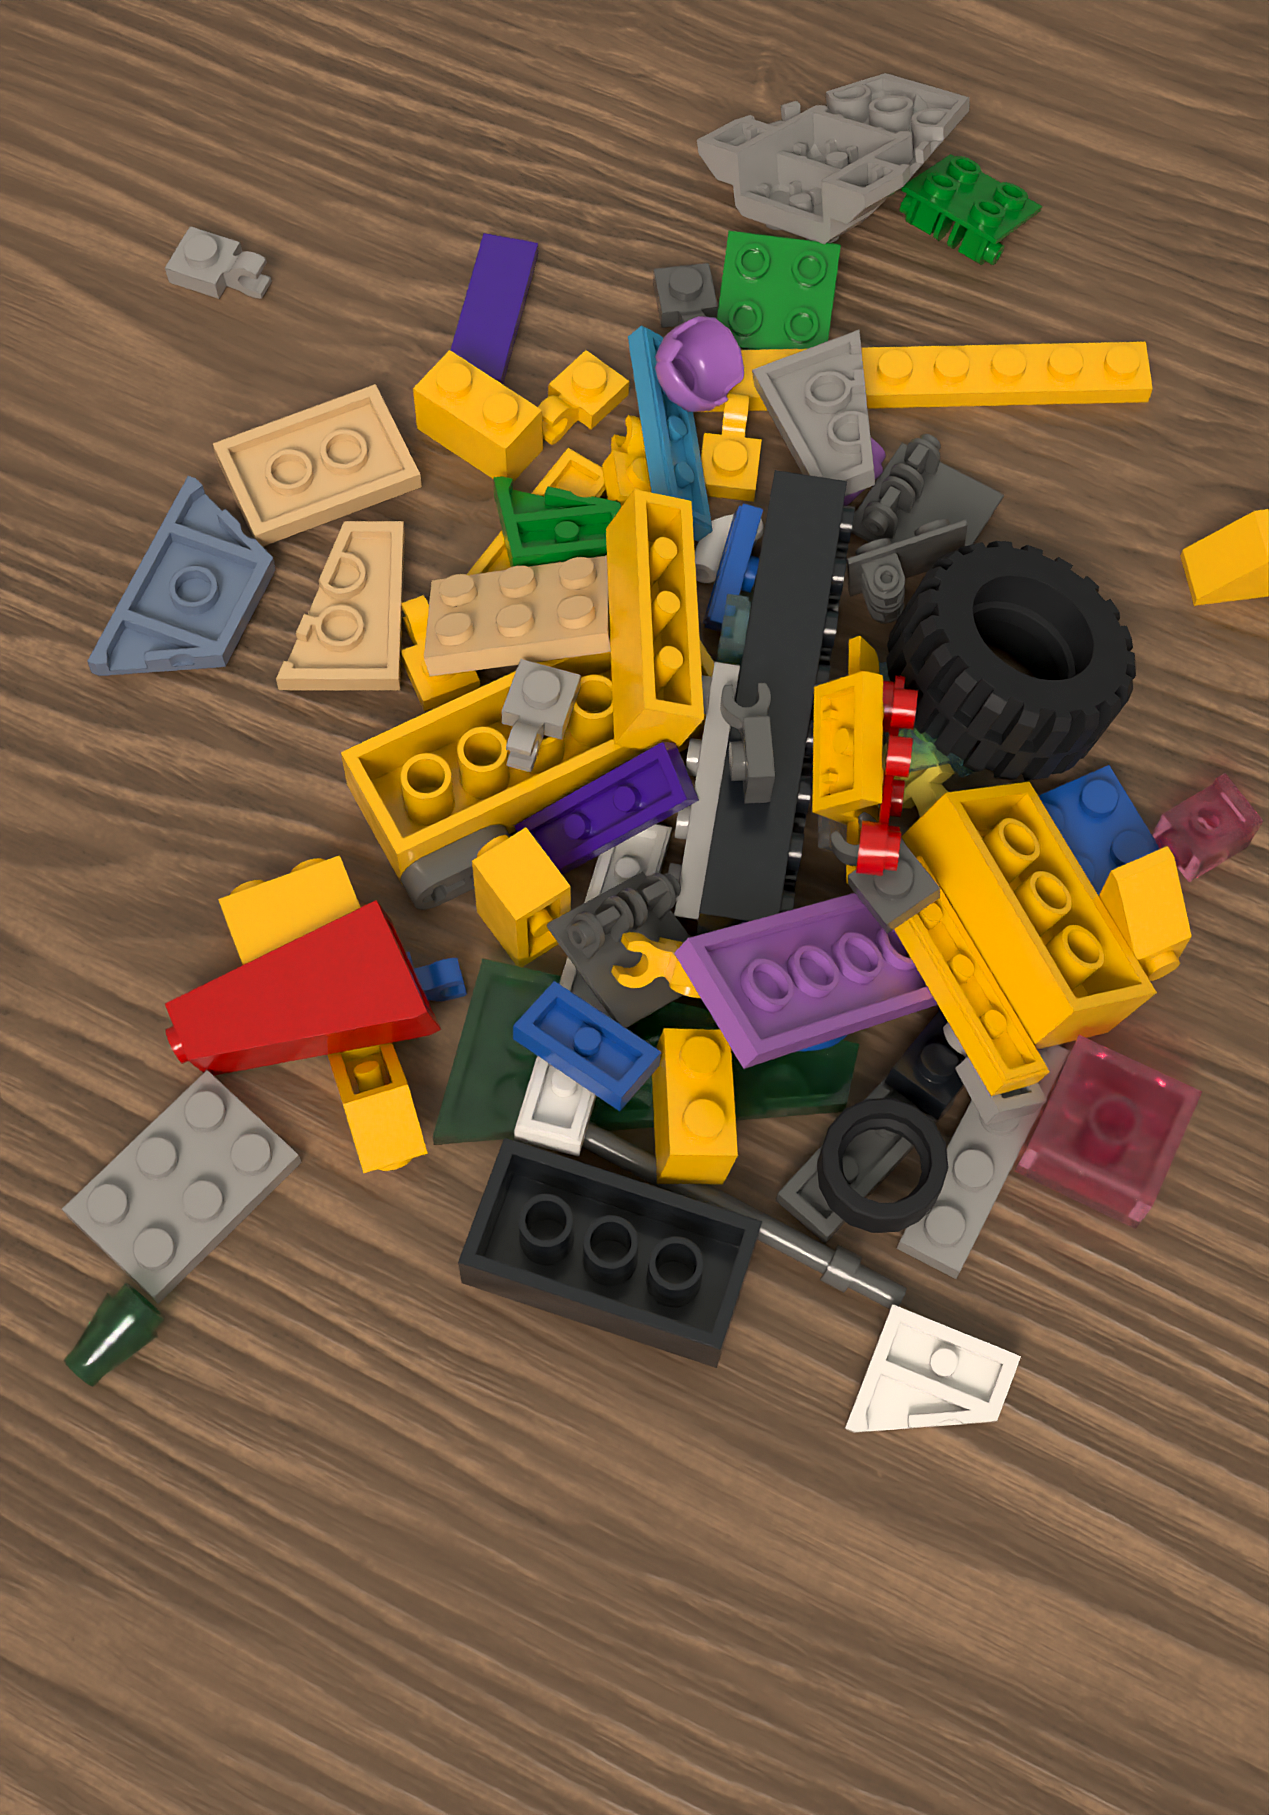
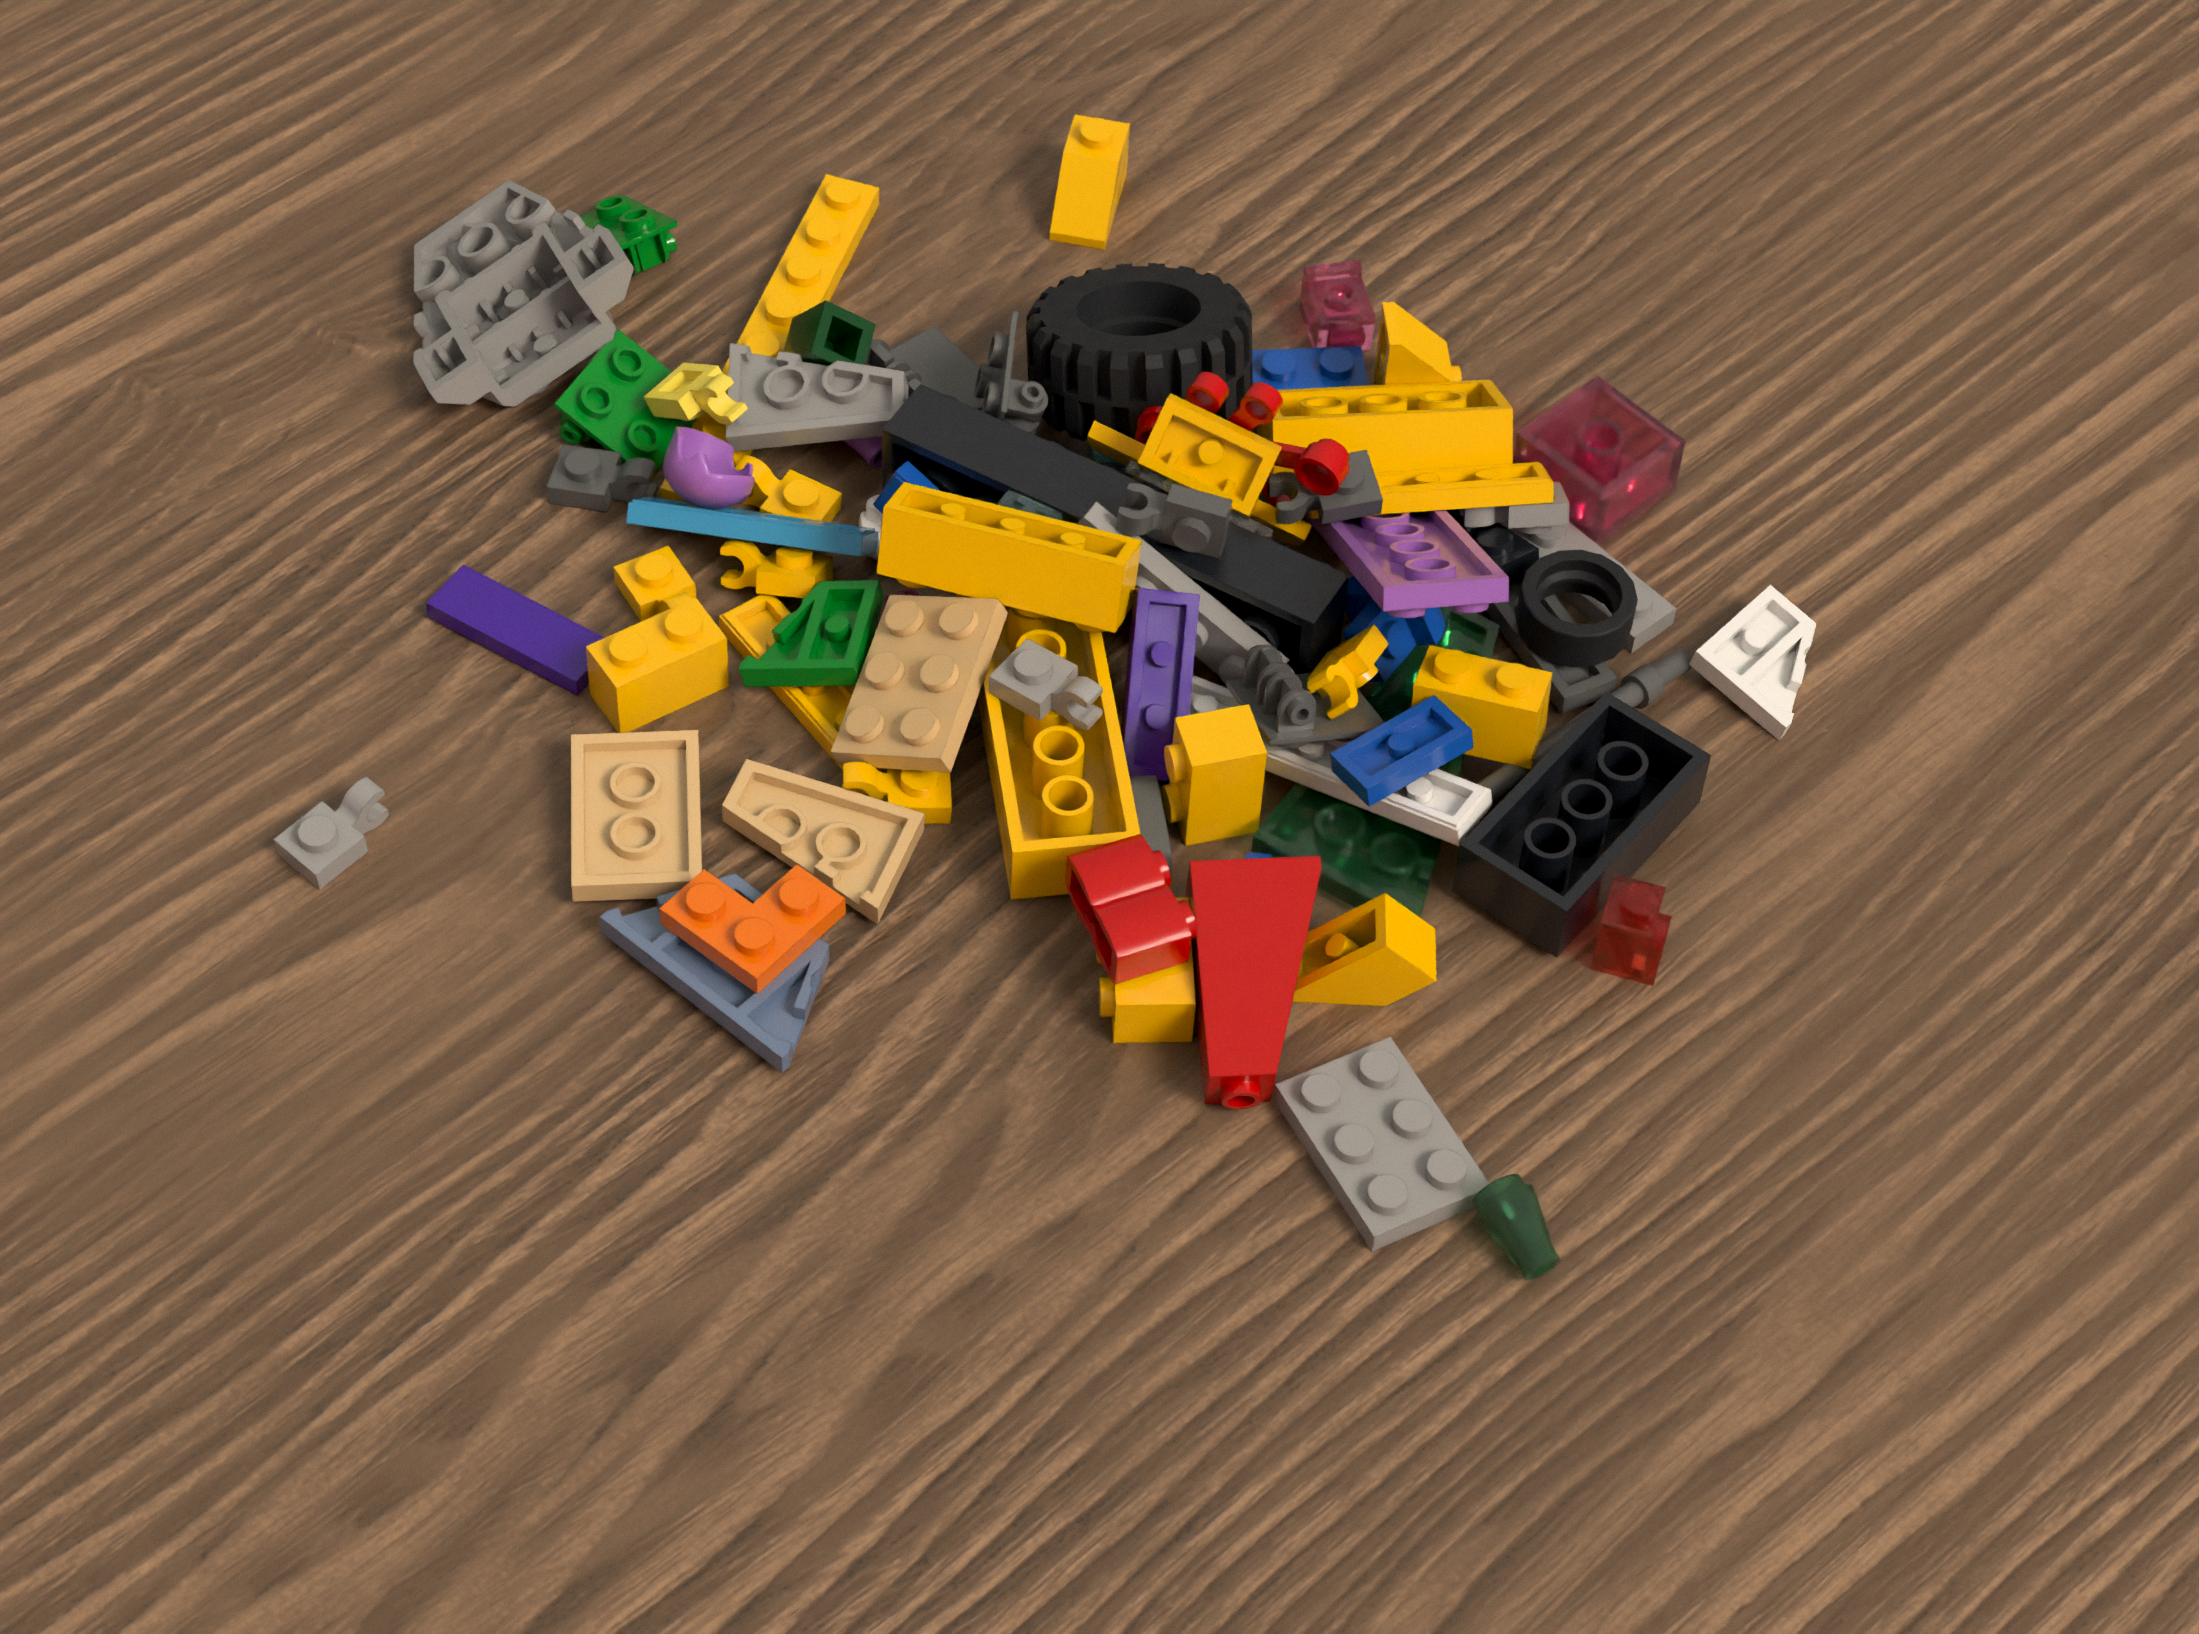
camera: 70 degrees left, 15 degrees down
none -> light yellow plate [643,362,748,425]
none -> orange plate [659,864,846,994]
none -> dark green brick [783,300,876,366]
none -> red brick [1065,834,1197,984]
none -> clear red brick [1591,874,1672,986]

